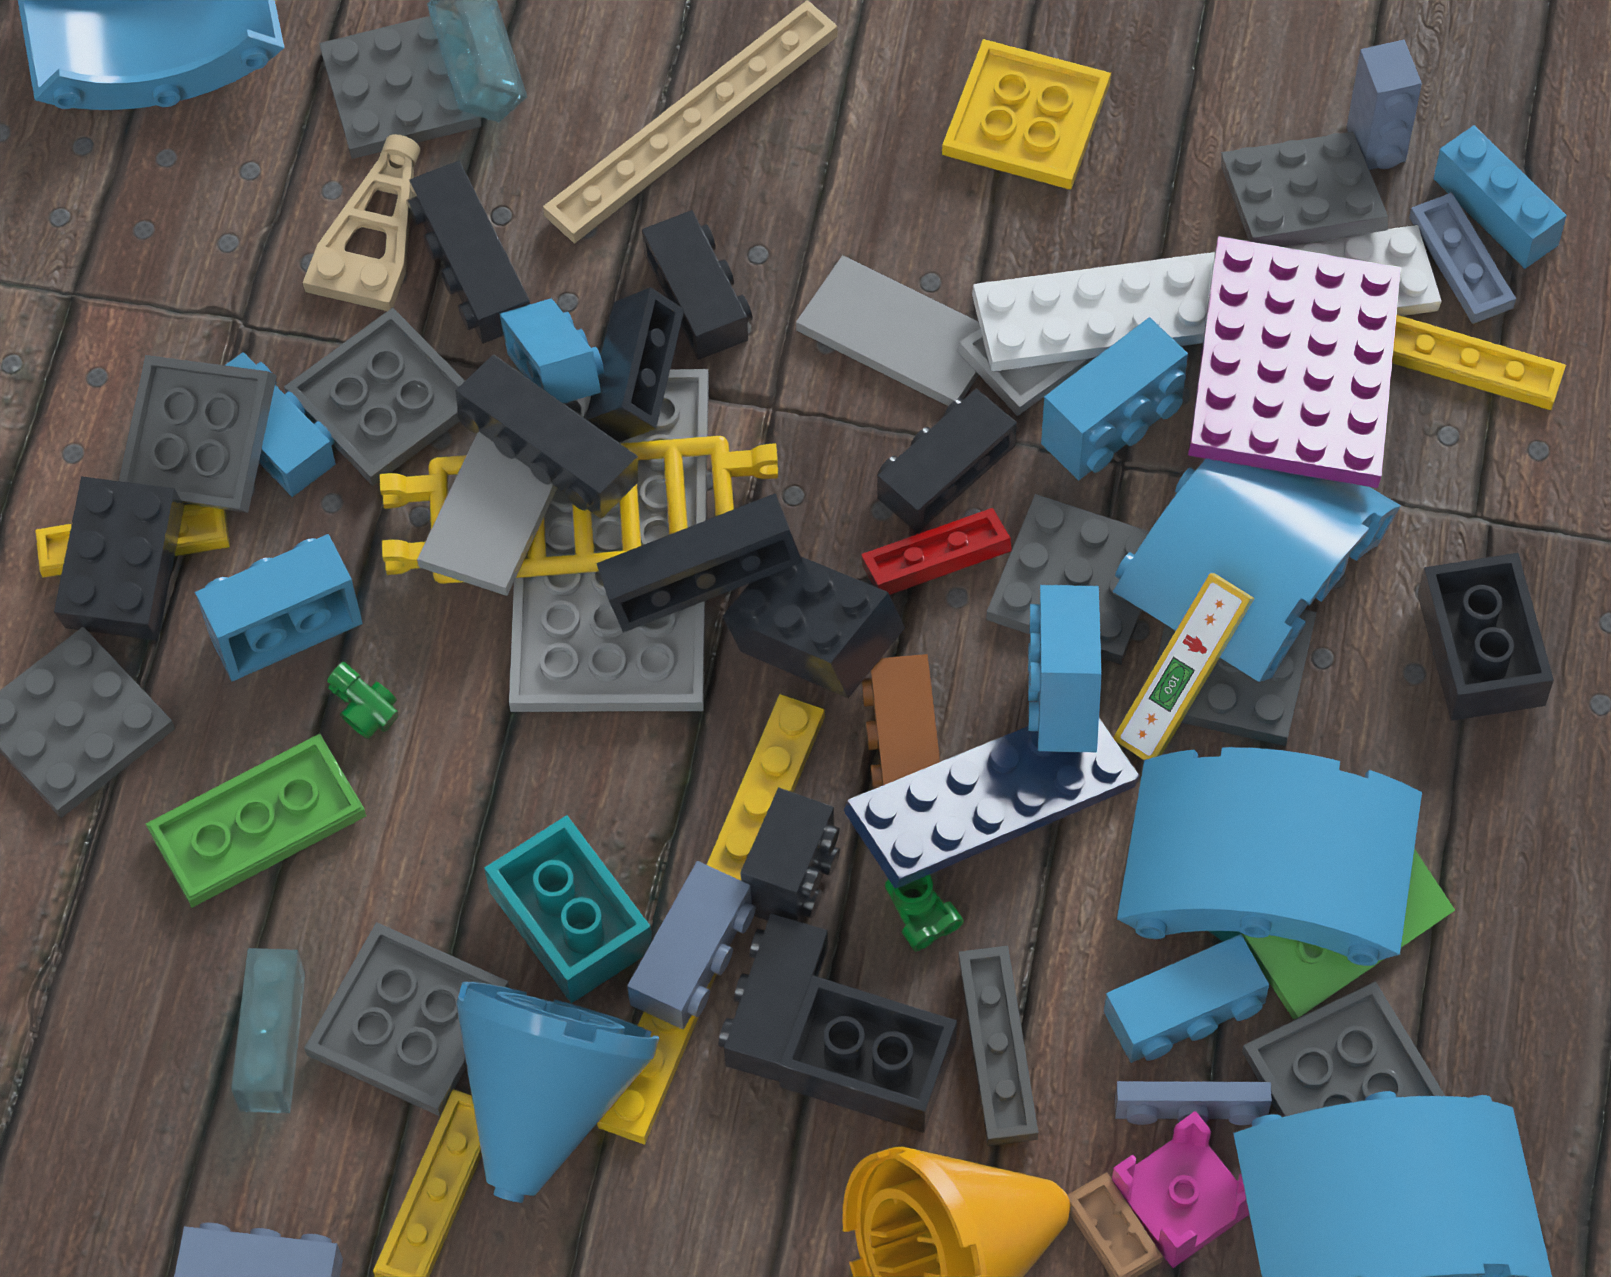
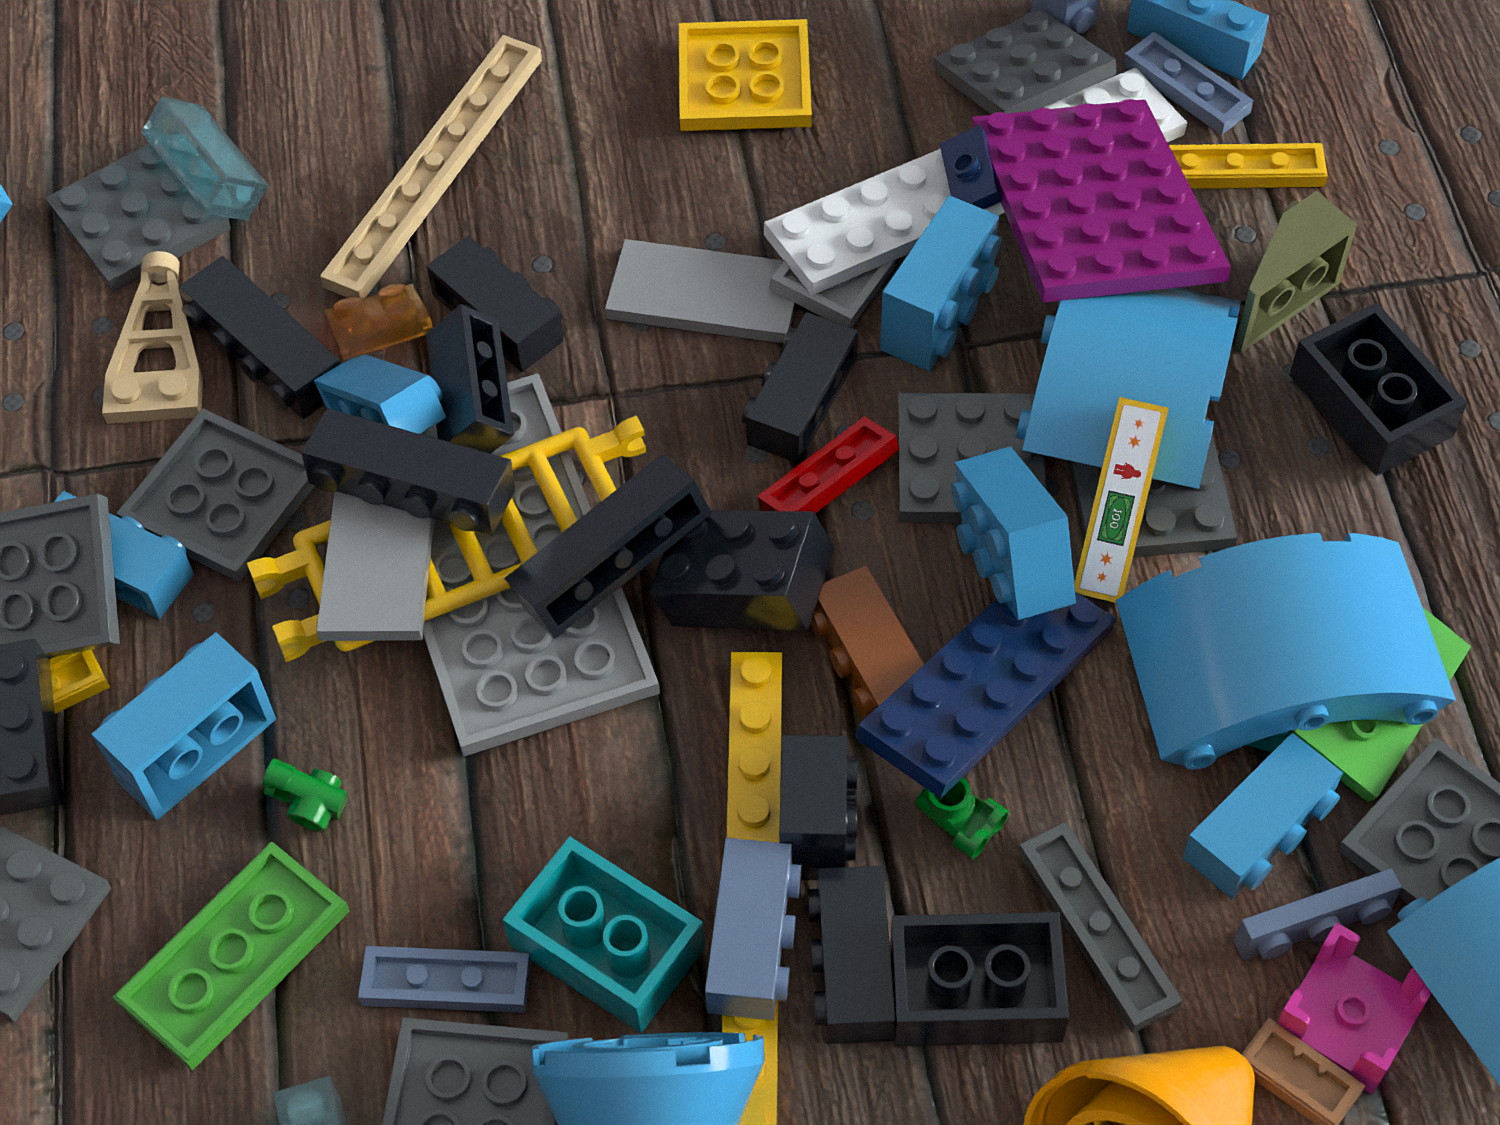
camera: 20 degrees left, 5 degrees down
none -> clear orange plate [324,284,433,360]
none -> sand blue plate [358,946,531,1013]
none -> dark blue plate [939,125,1002,209]
none -> olive slope [1234,191,1357,354]

